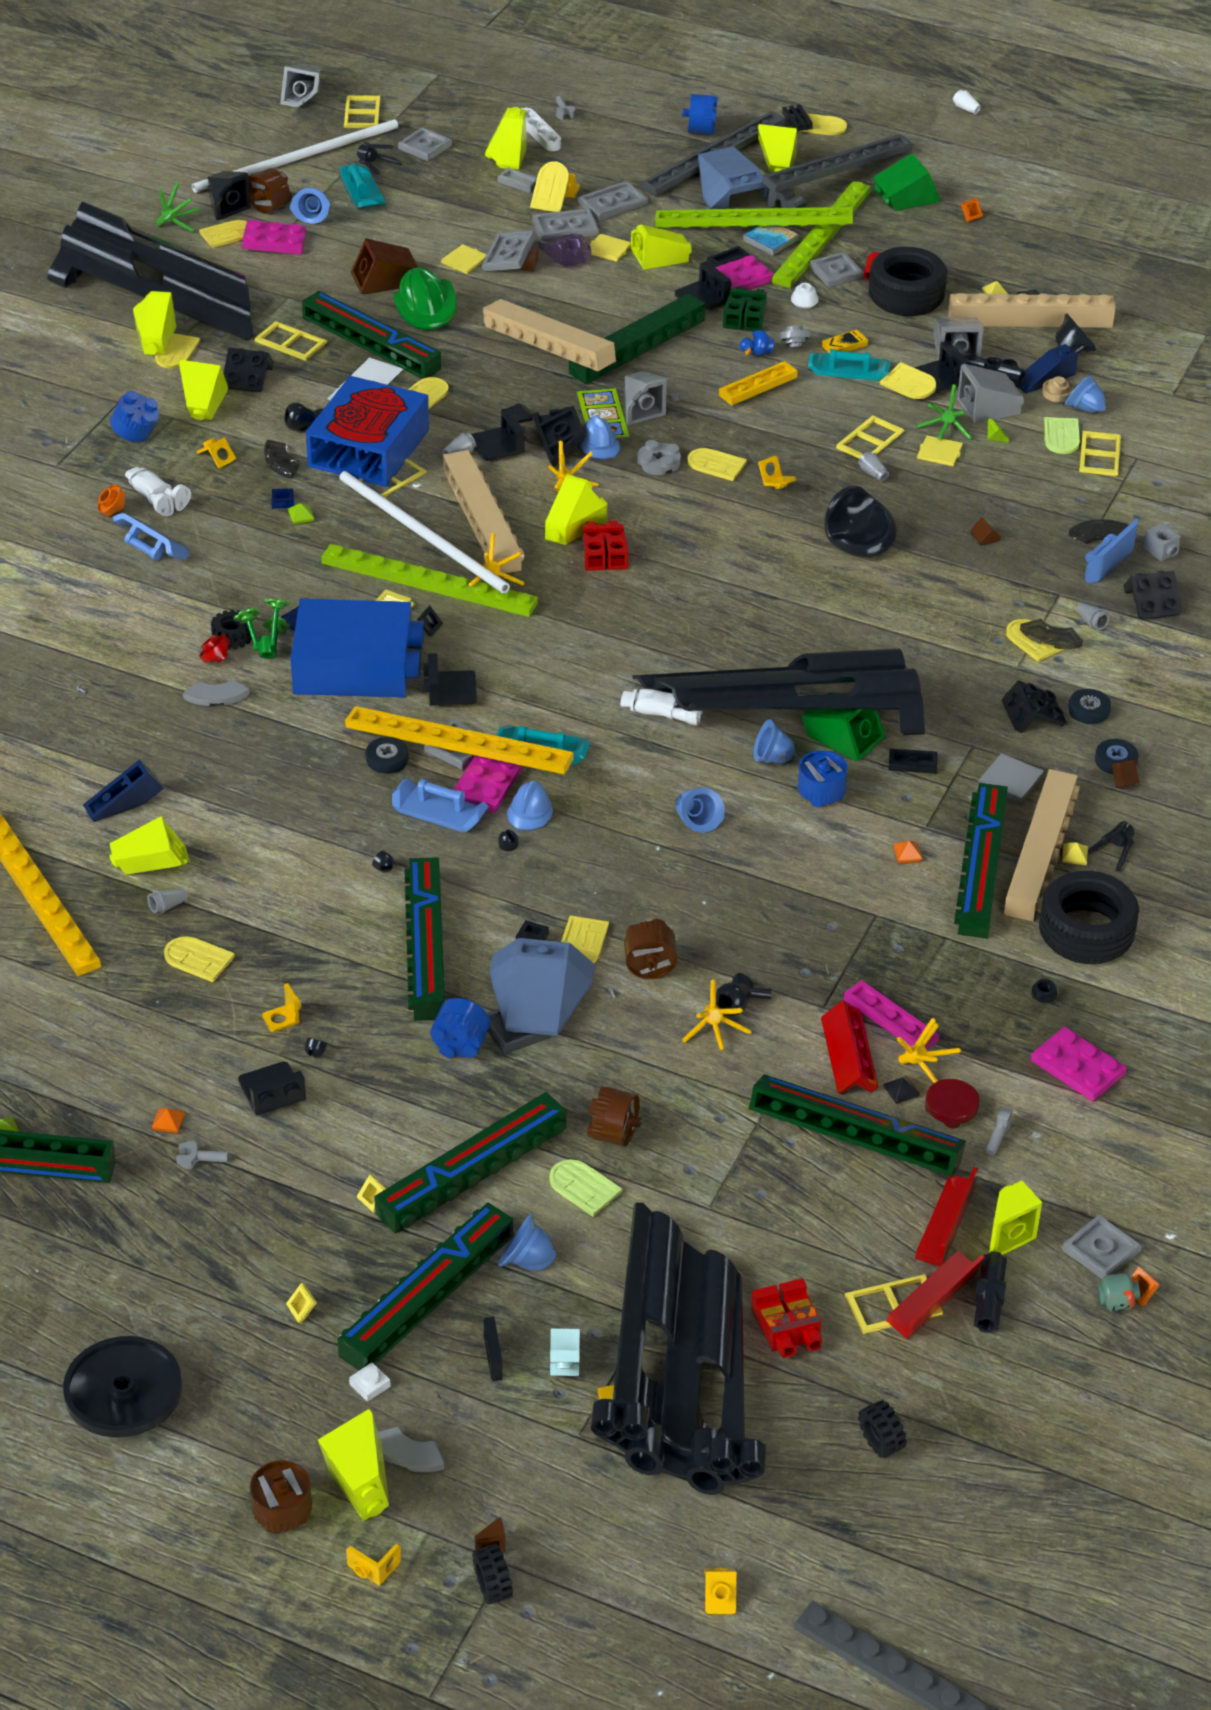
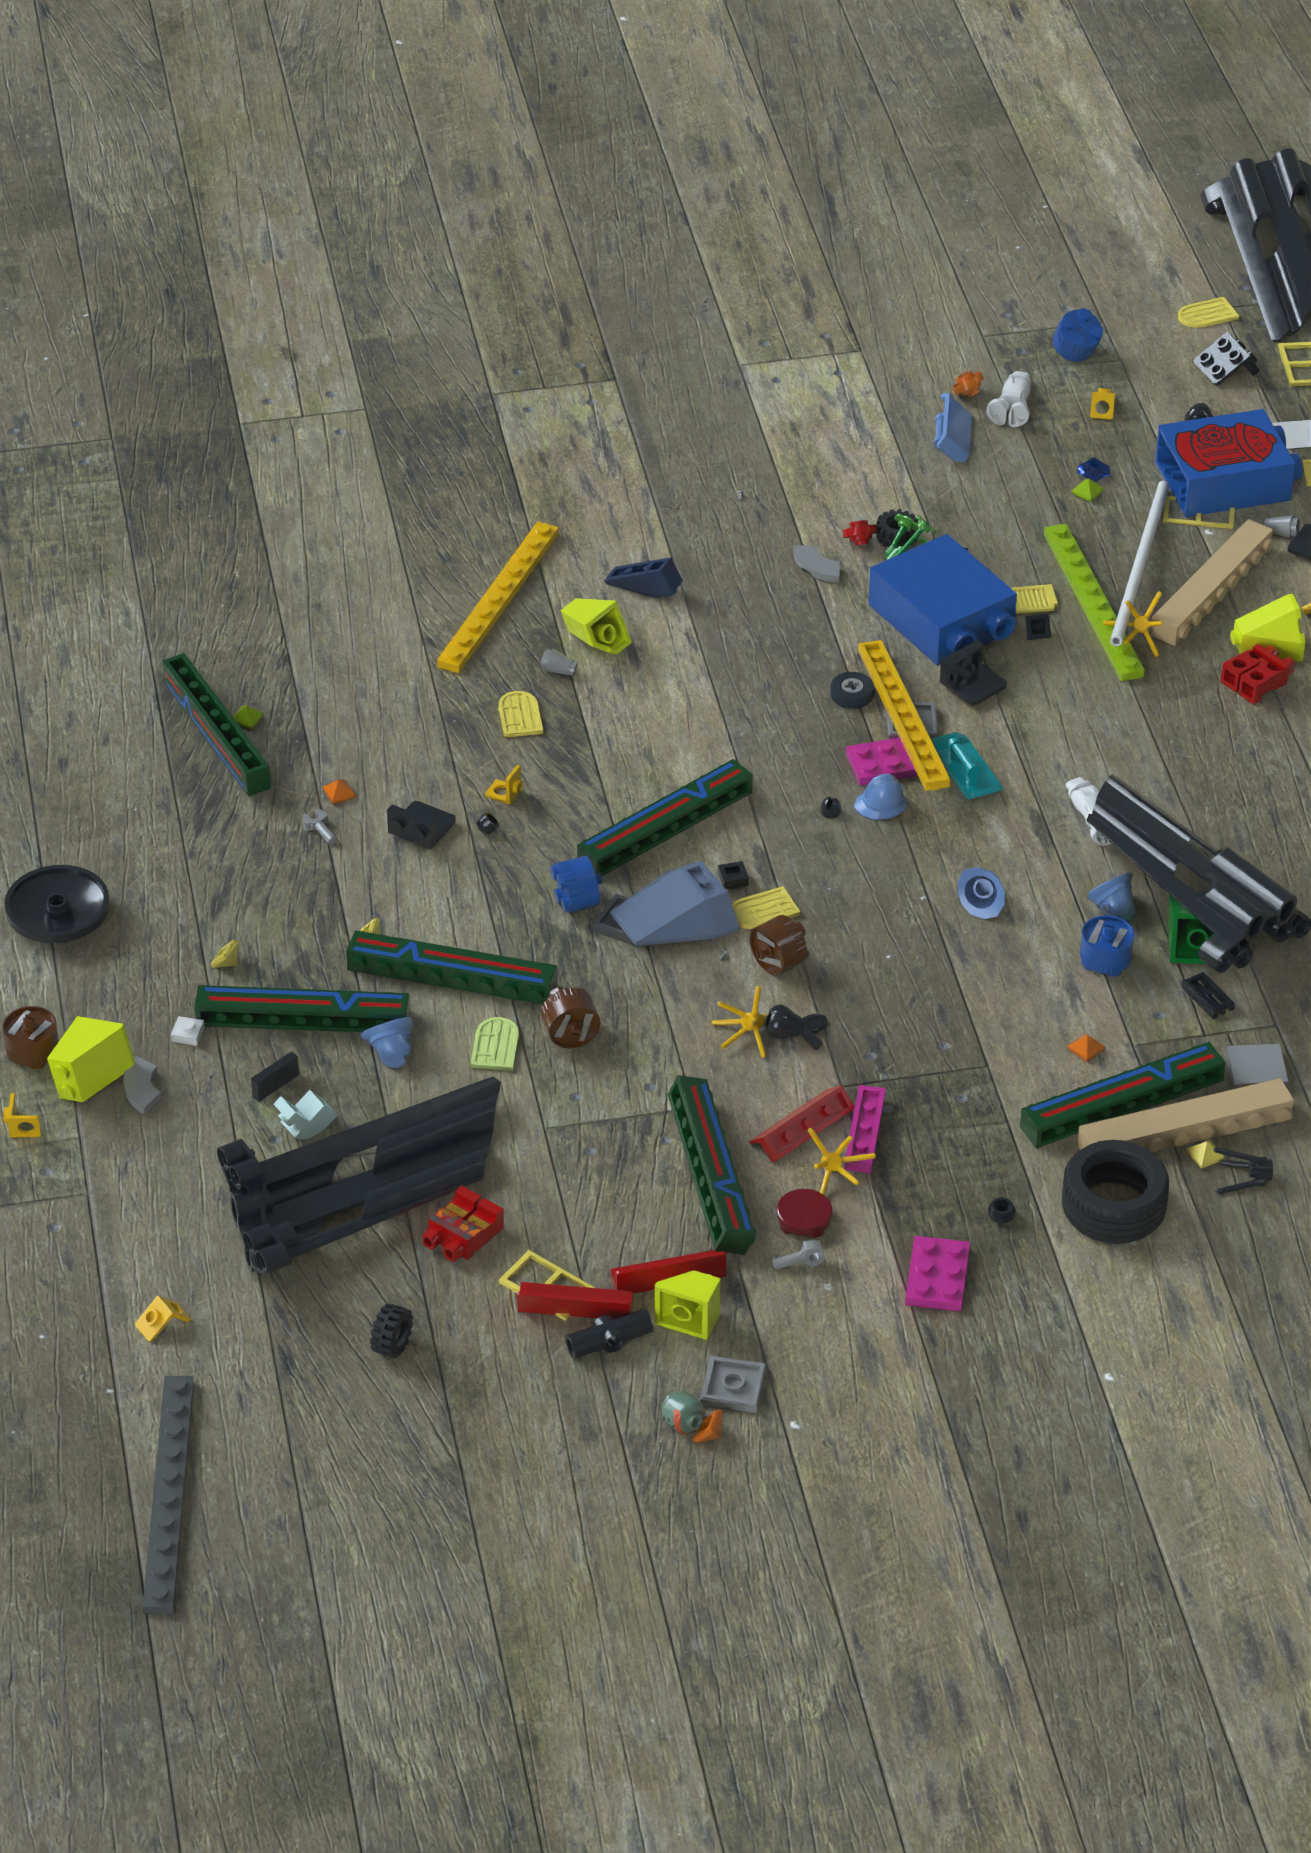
camera: 55 degrees right, 0 degrees up
neon yellow slope [133,291,177,355] -> none
neon yellow slope [179,360,228,420] -> none
clear smoke tile [264,440,300,479] -> none
black hinge [372,850,394,872] -> none
medium blue piece [392,778,489,832] -> none
black tyre [472,1544,513,1604] -> none
reddish brown slope [474,1518,505,1553] -> none
black slope [883,1075,920,1104] -> none

